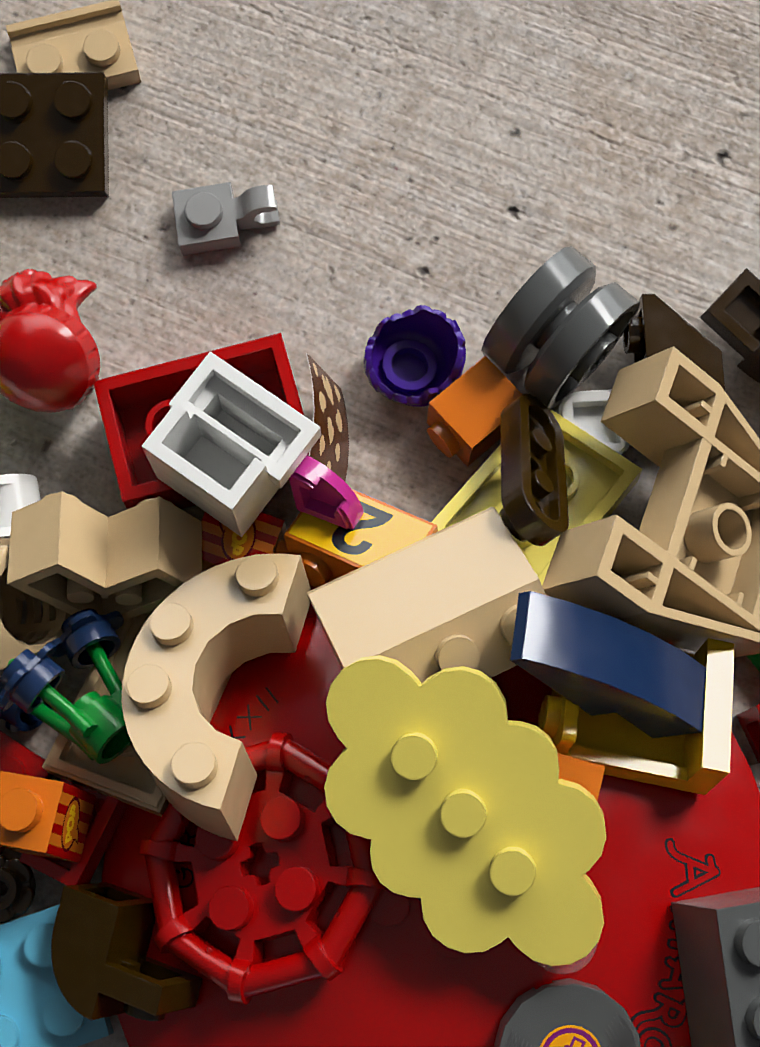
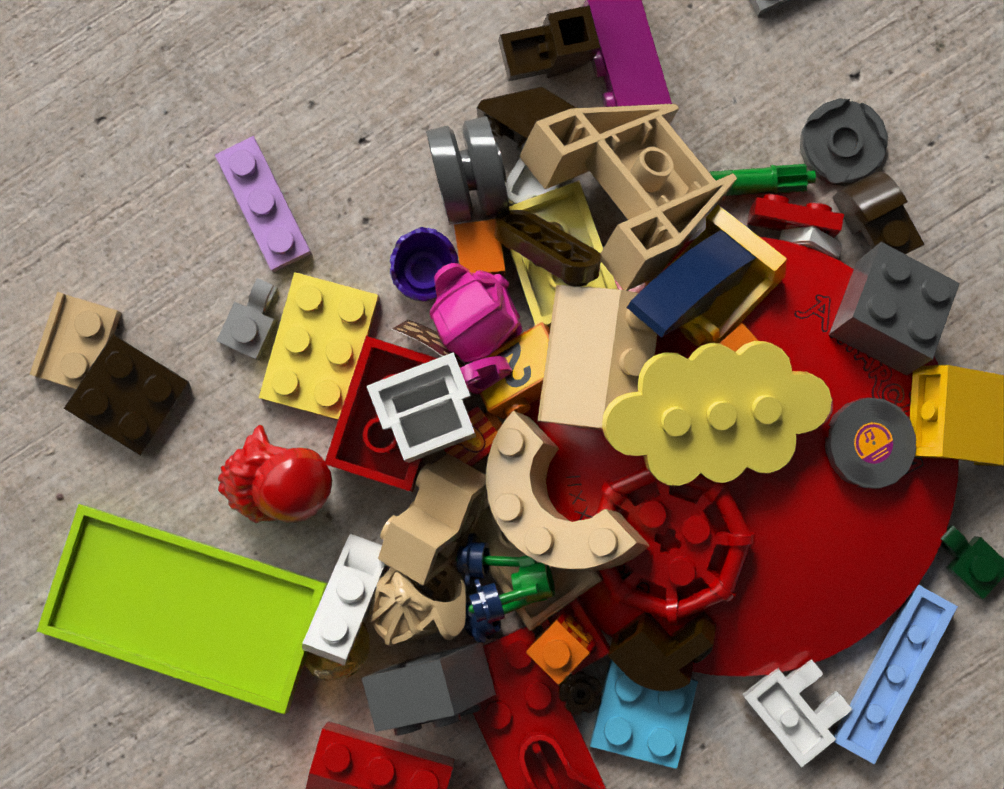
camera: 55 degrees left, 10 degrees up
none -> lavender plate [215,136,312,273]
none -> light yellow plate [259,272,380,420]
none -> dark pink piece [430,263,522,362]

